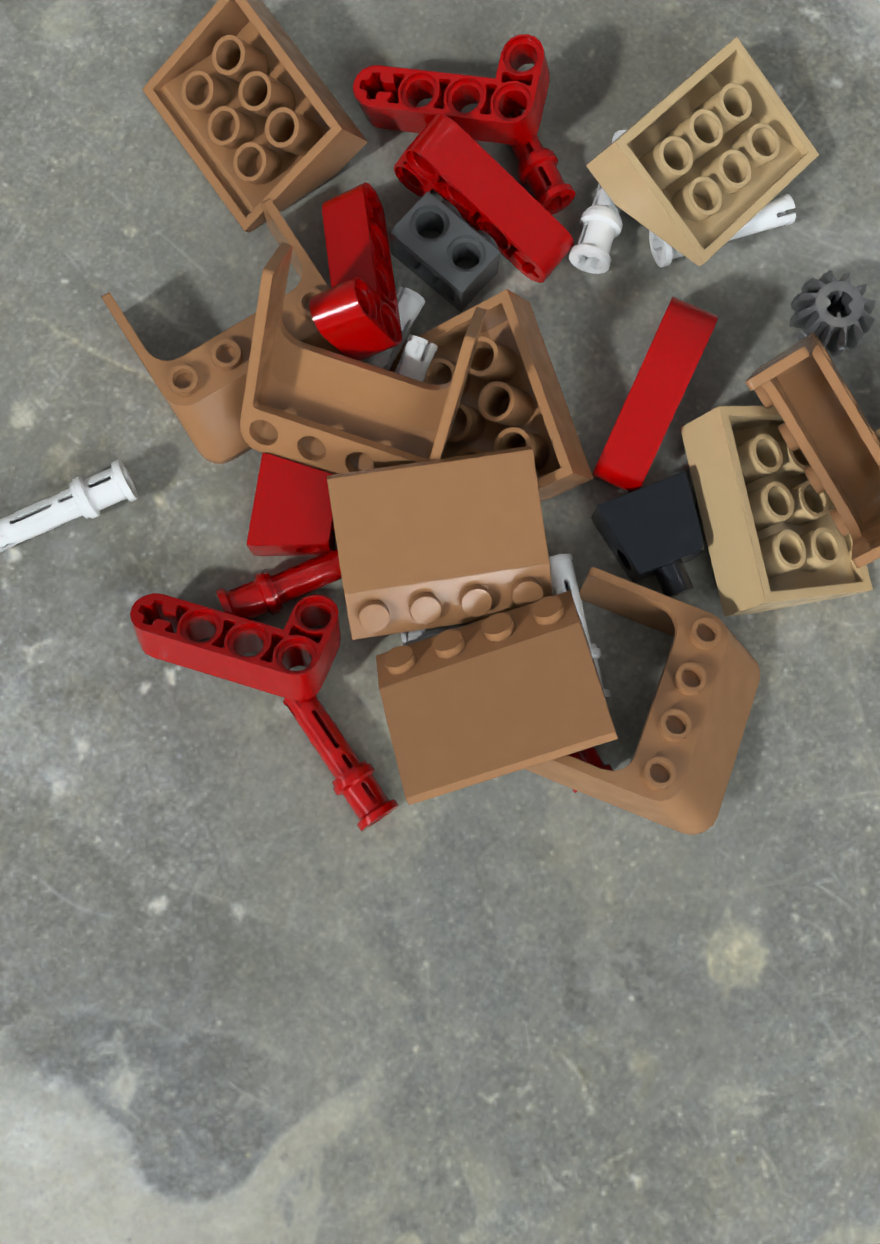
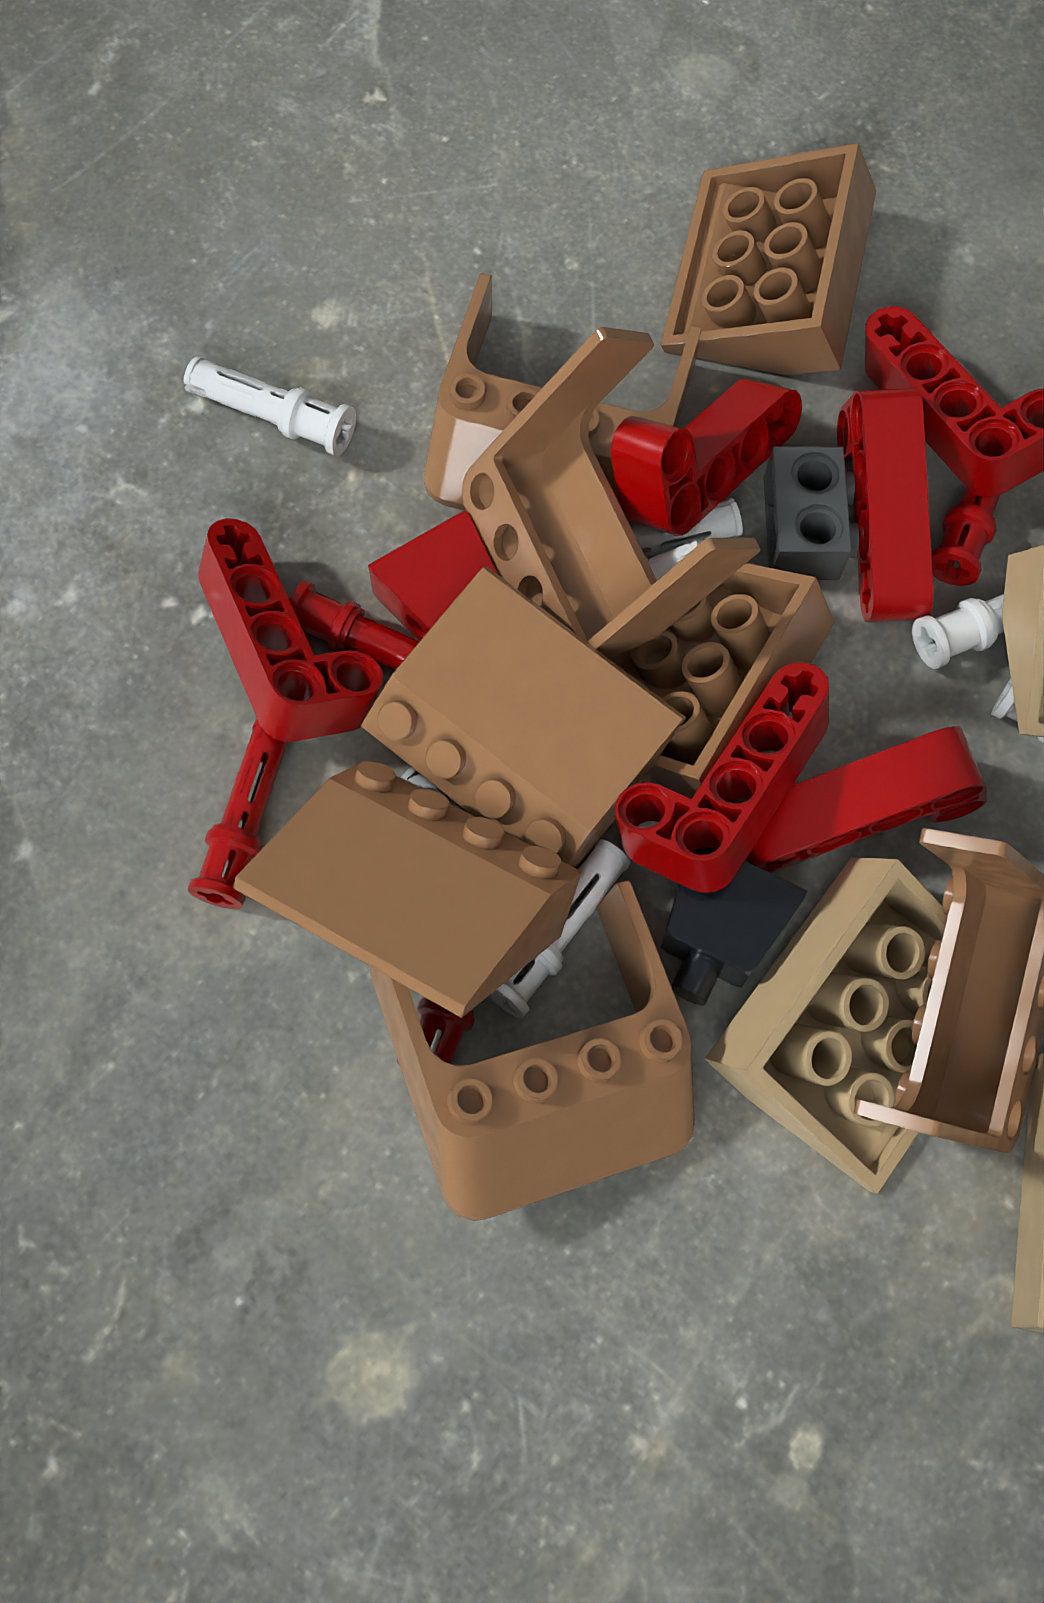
camera: 50 degrees right, 10 degrees down
none -> red beam [615,662,829,893]

